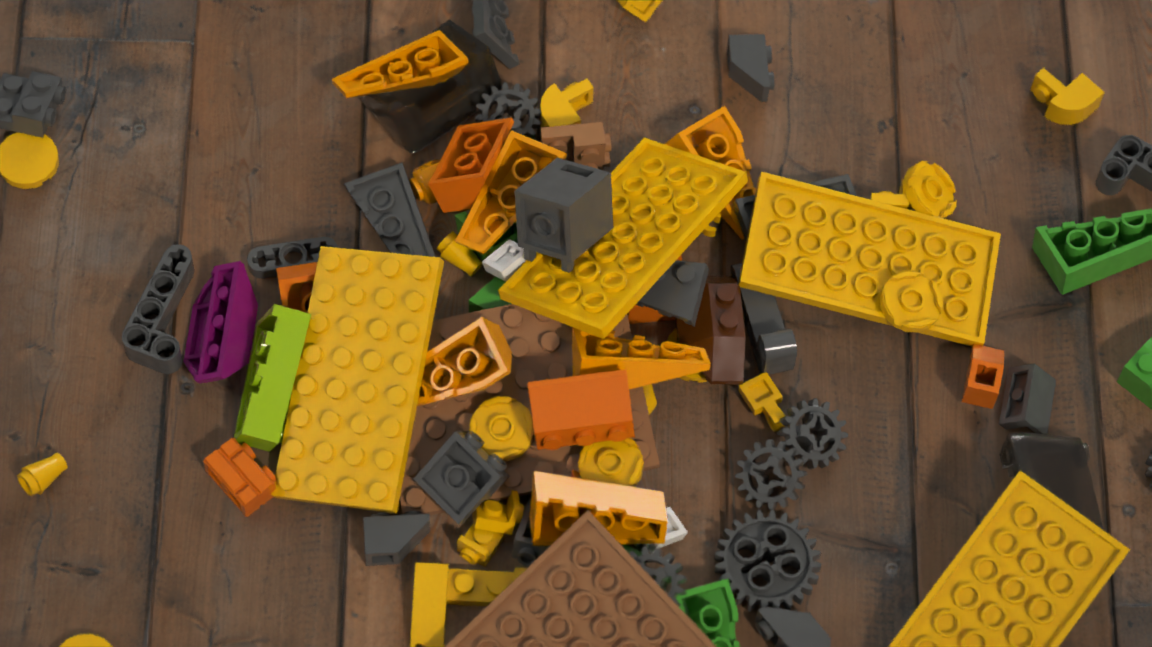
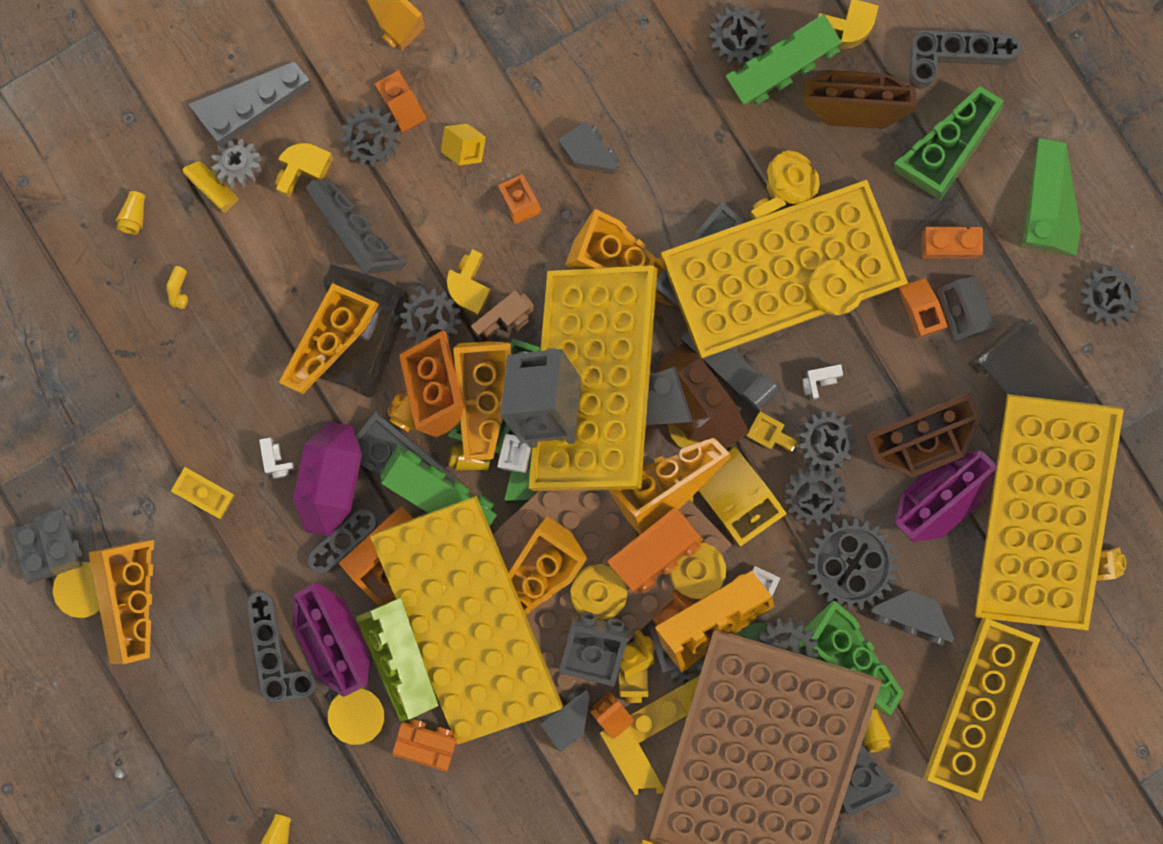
camera: 30 degrees left, 20 degrees up
none -> light orange wedge [88,540,154,664]
none -> yellow plate [171,467,235,519]
none -> white bracket [259,438,296,479]
none -> magenta wedge [293,422,362,537]
none -> yellow tile [328,688,385,745]
none -> bright green wedge [380,444,497,526]
none -> orange slope [498,174,541,224]
none -> orange slope [588,691,634,739]
none -> yellow slope [698,447,787,548]
none -> dark grey gear [708,4,769,67]
none -> bright green wedge [726,14,843,106]
none -> white bracket [802,364,843,401]
none -> reddish brown wedge [803,70,916,129]
none -> reddish brown wedge [865,393,981,478]
none -> magenta wedge [894,450,997,542]
none -> orange brick [922,227,983,260]

